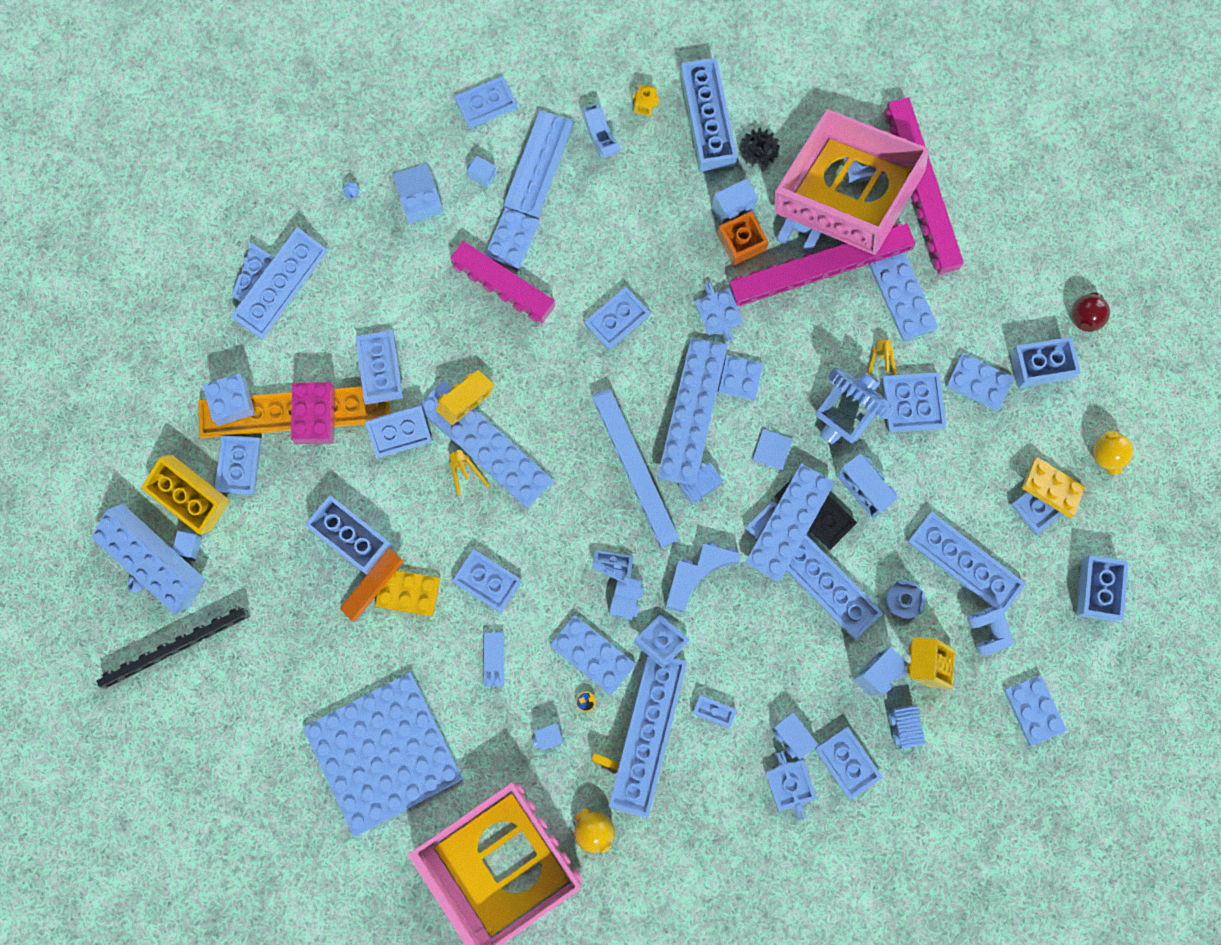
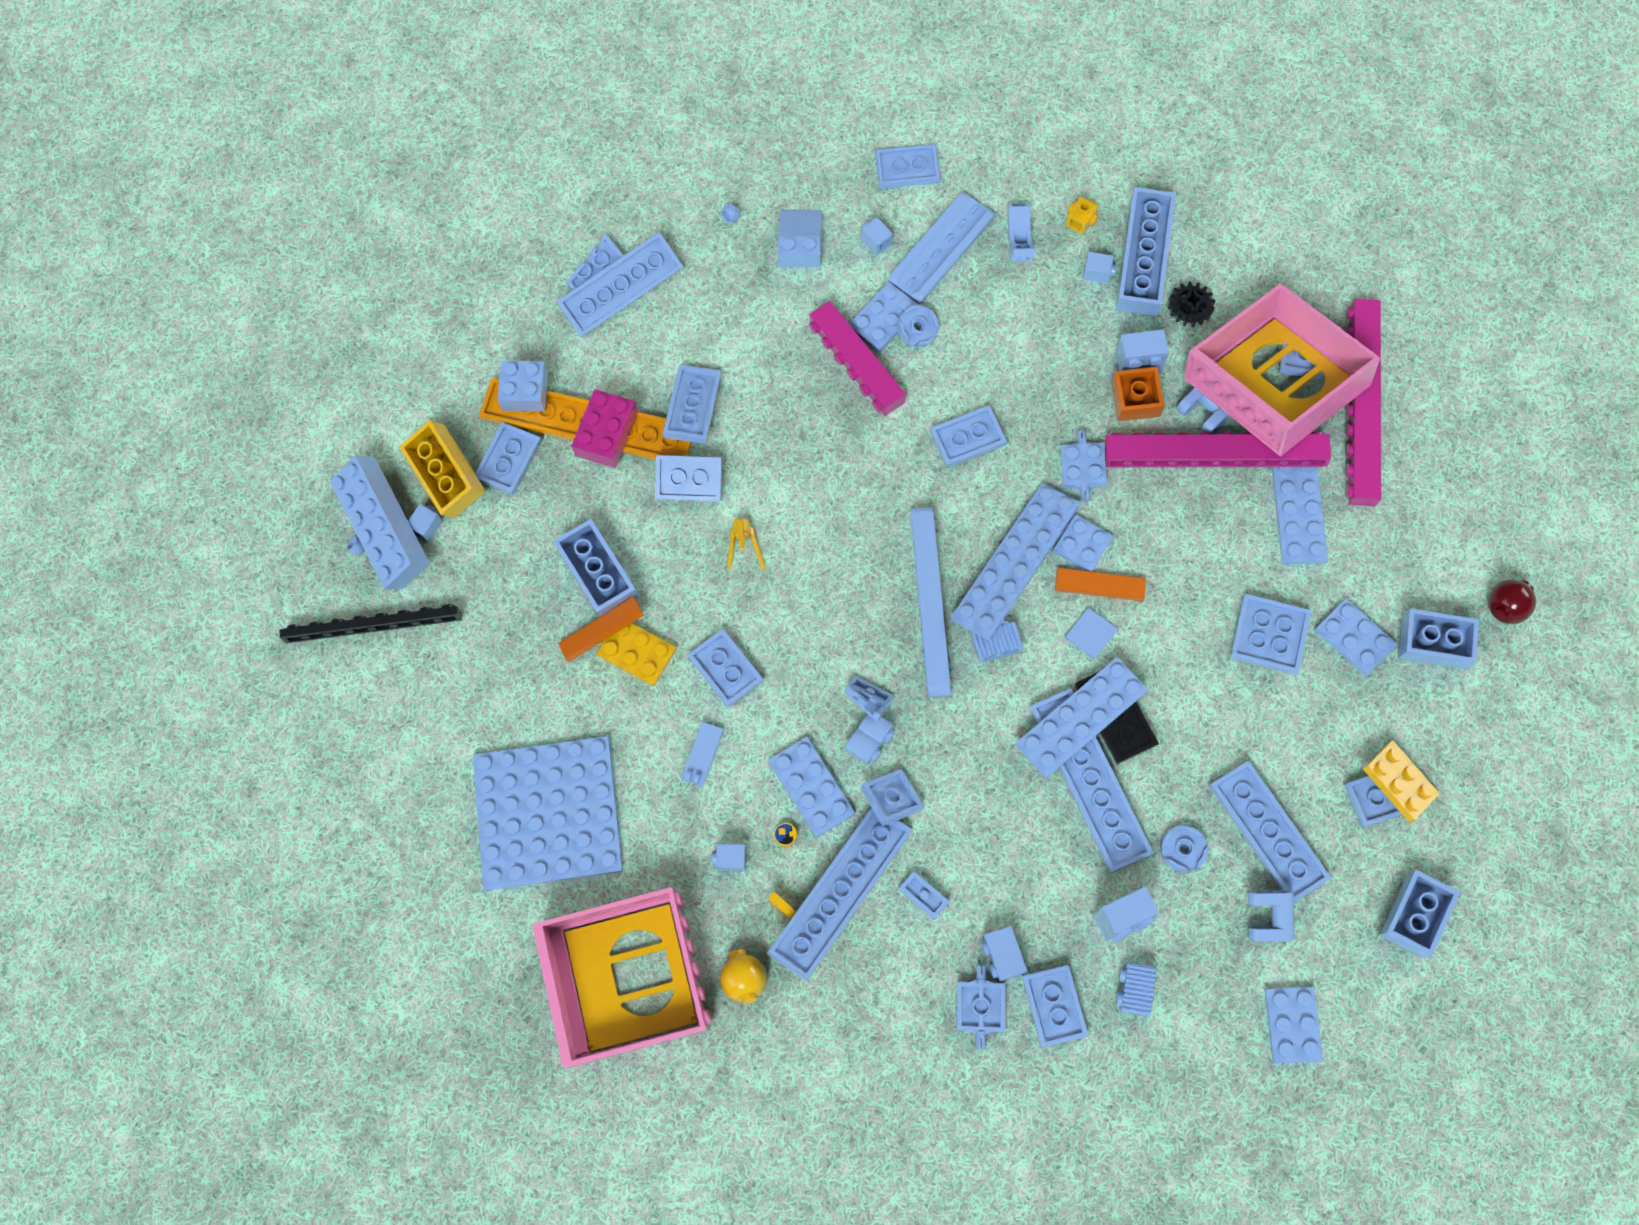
camera: 25 degrees right, 5 degrees down
light blue plate [419,381,553,509] -> none
yellow brick [436,370,495,426] -> none
light blue arch [666,542,741,613] -> none
light blue piece [815,367,894,445] -> none
light blue brick [836,454,898,519] -> none
yellow plant [867,339,897,375] -> none
yellow brick [907,637,956,690] -> none
yellow brick [1093,431,1134,475] -> none
none -> light blue plate [897,304,939,348]
none -> orange tile [1055,568,1146,602]
none -> light blue brick [1083,251,1116,284]

